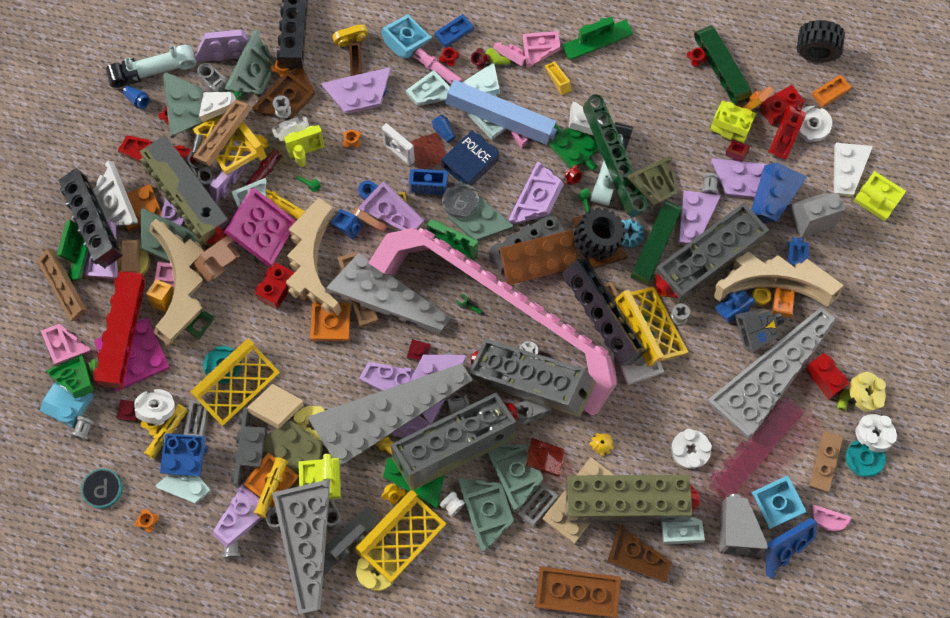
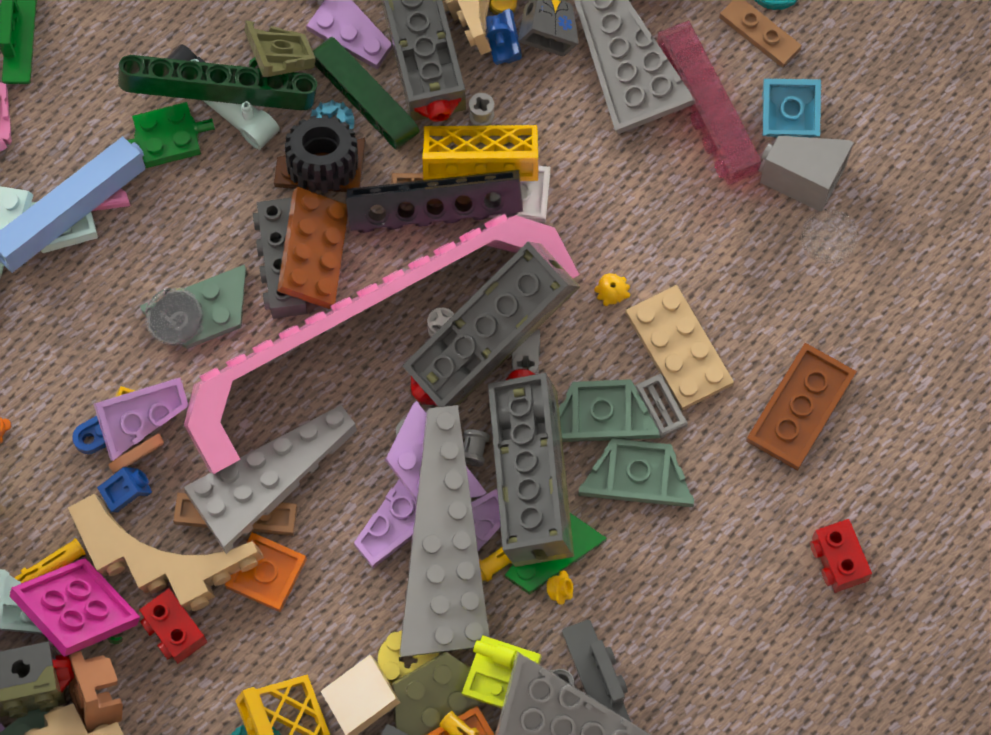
camera: 65 degrees left, 0 degrees up
green hand [296,175,321,192] -> none
yellow fence [355,490,446,583] -> none
light yellow plate [356,550,397,592] -> none
white tile [382,123,415,166] -> none
dark red plate [407,339,431,362] -> none
blue brick [409,169,448,196] -> none
clear red piece [410,133,446,169] -> none
green wing [427,219,478,261] -> none
blue cone [431,114,456,143] -> none
white wheel [440,492,465,517] -> none
dark blue brick [441,130,499,188] -> none
green hand [456,294,482,315] -> none
lavender wing [508,162,564,225] -> none
clear red piece [526,438,564,477] -> none
yellow piece [545,61,571,96] -> none
red plate [564,165,582,185] -> none
olive piece [565,475,700,522] -> none
white wing [569,102,603,135] -> none
green hand [578,188,591,212] -> none
reddish brown wing [607,523,672,583] -> none
light aqua wing [661,517,705,545] -> none
white plate [671,429,712,469] -> none
blue wing [765,518,817,579] -> none
bright pink tile [812,505,852,532] -> none

